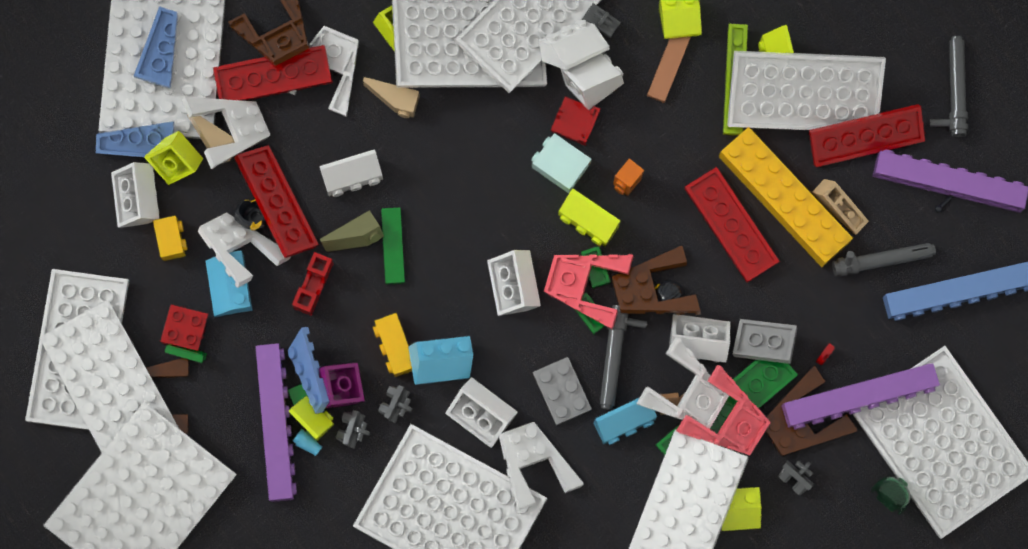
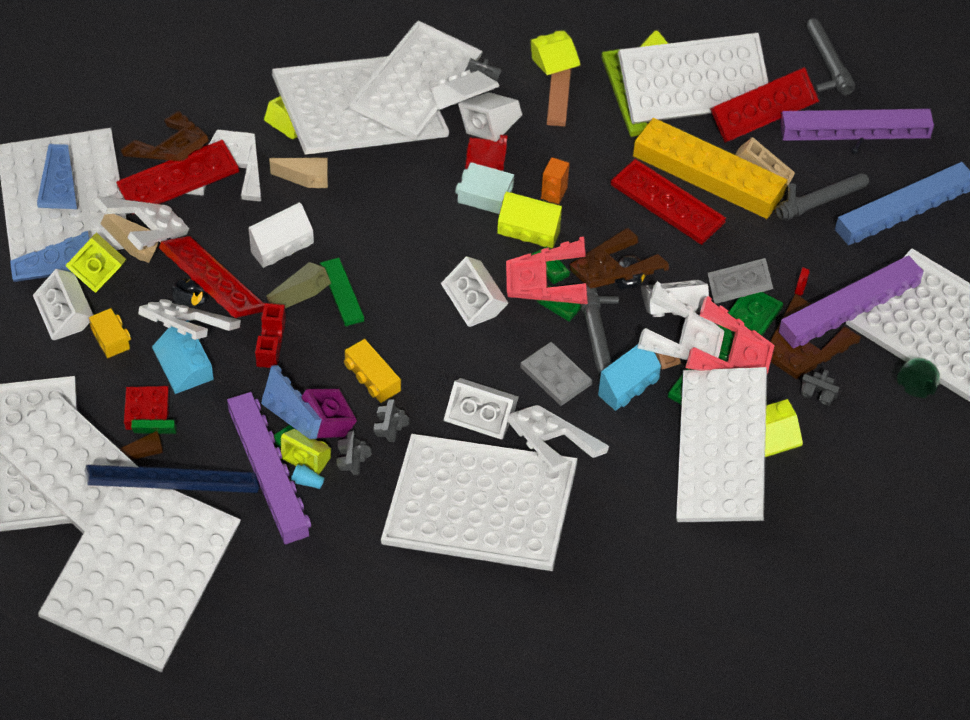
camera: 15 degrees left, 25 degrees down
medium azure slope [408,336,473,385] -> none
none -> dark blue tile [85,465,259,493]

